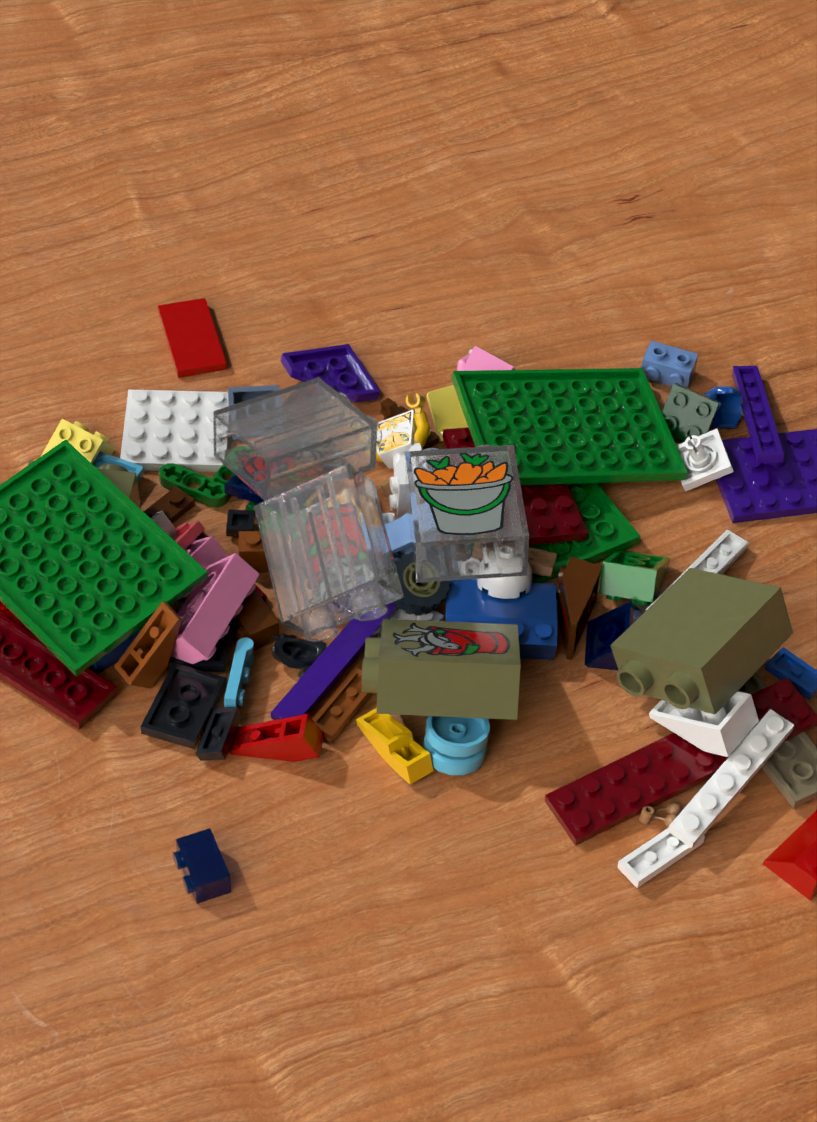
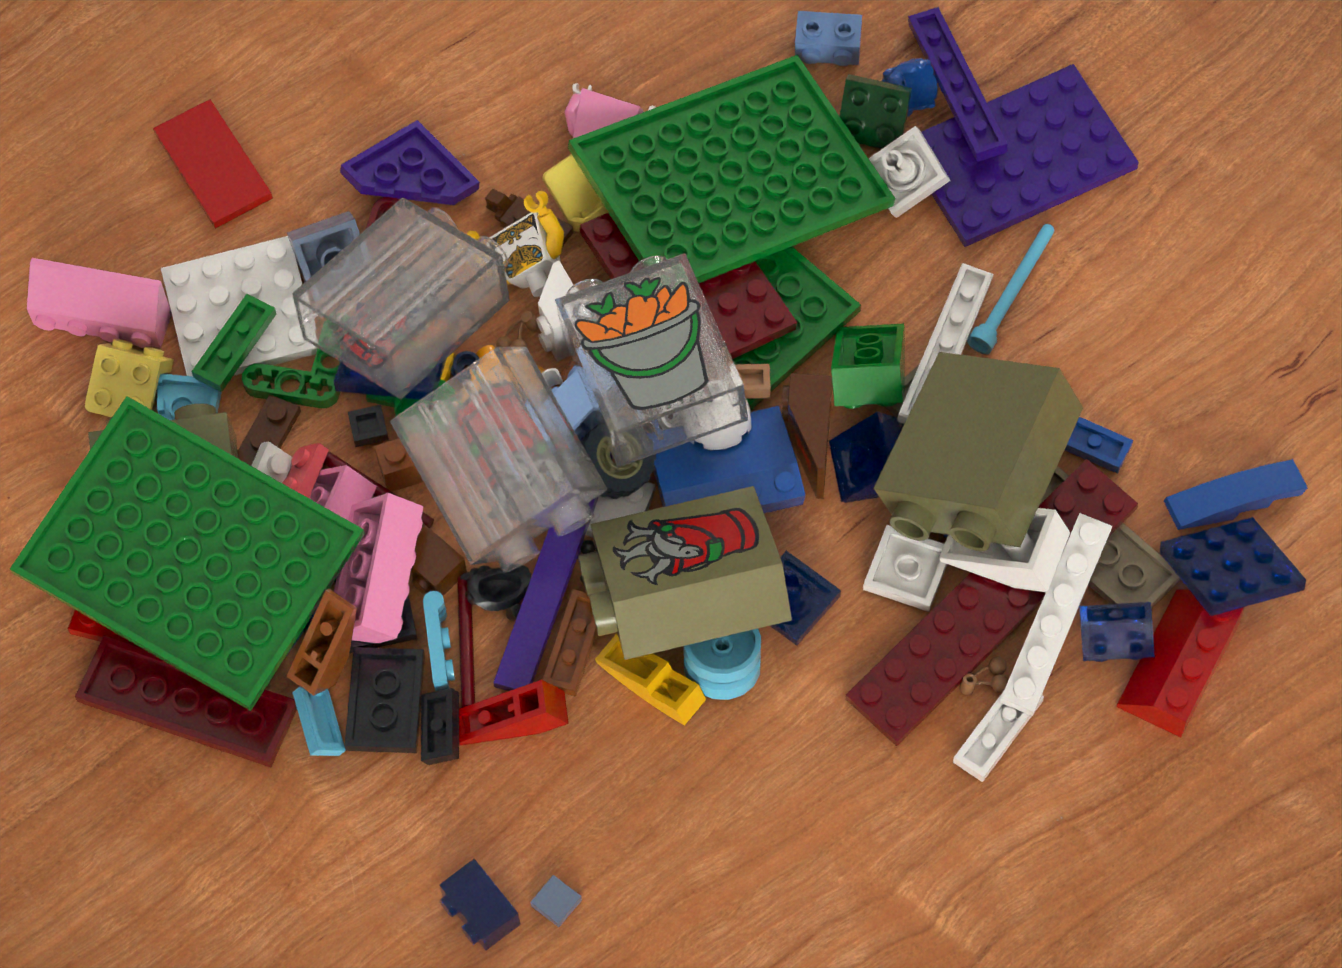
camera: 10 degrees left, 15 degrees up
none -> bright pink slope [27,258,172,348]
none -> green plate [191,294,277,392]
none -> medium azure tile [293,687,346,756]
none -> dark red bar [457,576,475,708]
none -> sand blue tile [530,875,582,927]
none -> clear blue plate [771,550,841,646]
none -> white plate [863,525,947,612]
none -> medium azure piece [967,224,1054,354]
none -> clear blue brick [1079,602,1155,662]

